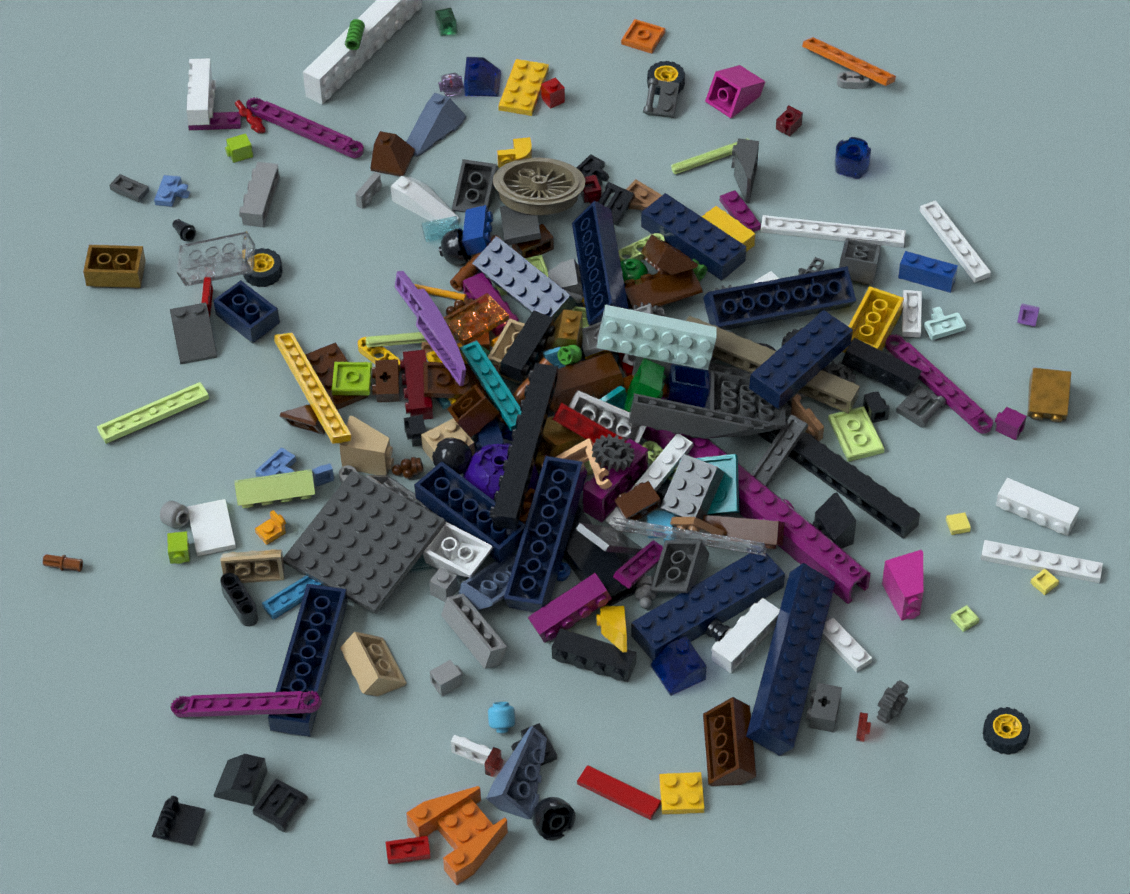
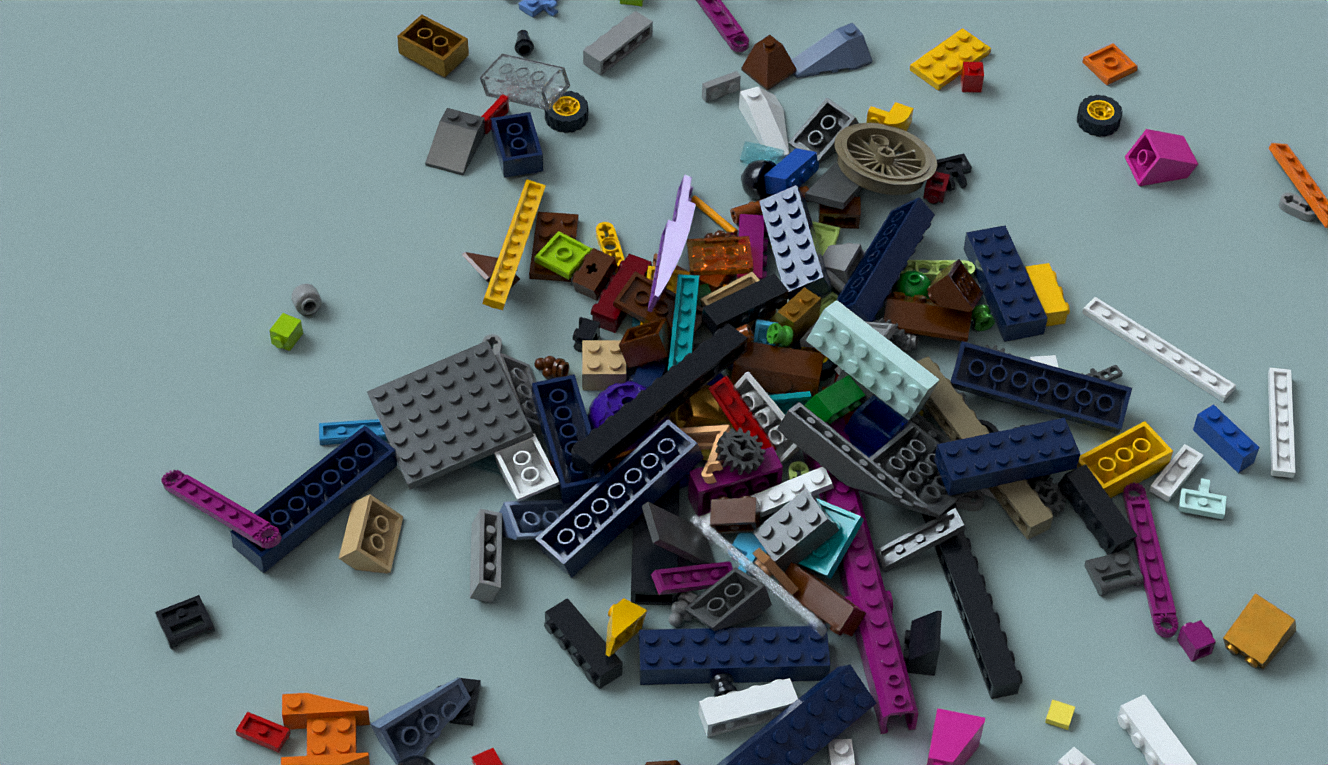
camera: 30 degrees right, 0 degrees up
dark orange axle [43,554,83,572] -> none
yellowish green plate [97,382,209,444] -> none
black hinge [152,796,206,846] -> none
white tile [187,499,236,556] -> none
black slope [214,754,267,806] -> none
tan slope [220,549,284,583] -> none
black beam [220,573,258,627] -> none
yellowish green brick [234,469,315,508] -> none
medium blue plate [255,448,296,477] -> none
light orange bracket [255,510,286,545] -> none
medium blue plate [312,463,334,487] -> none
tan slope [339,416,394,475] -> none
yellowish green axle [366,329,457,348] -> none
light grey brick [429,567,458,602] -> none
light grey brick [430,660,463,697] -> none
black cylinder [432,437,472,475] -> none
clear purple head [438,72,464,97] -> none
white plate [451,735,492,767] -> none
clear blue slope [464,57,501,97] -> none
clear red plate [484,747,503,777] -> none
medium azure head [488,702,515,733] -> none
magenta brick [528,573,612,643] -> none
blue plate [557,562,571,581] -> none
black plate [598,182,635,225] -> none
medium nougat wing [626,179,662,210] -> none
dark grey plate [643,78,679,118] -> none
clear blue slope [650,636,707,696] -> none
yellowish green axle [671,138,749,174] -> none
magenta plate [719,190,761,232] -> none
dark grey slope [731,138,759,203] -> none
dark red brick [776,105,803,137] -> none
medium nougat wing [791,394,824,441] -> none
yellowish green tile [828,406,884,462] -> none
clear blue brick [834,137,871,179] -> none
dark grey slope [839,239,881,285] -> none
black brick [863,391,890,423] -> none
medium lavender tile [1017,303,1040,327] -> none

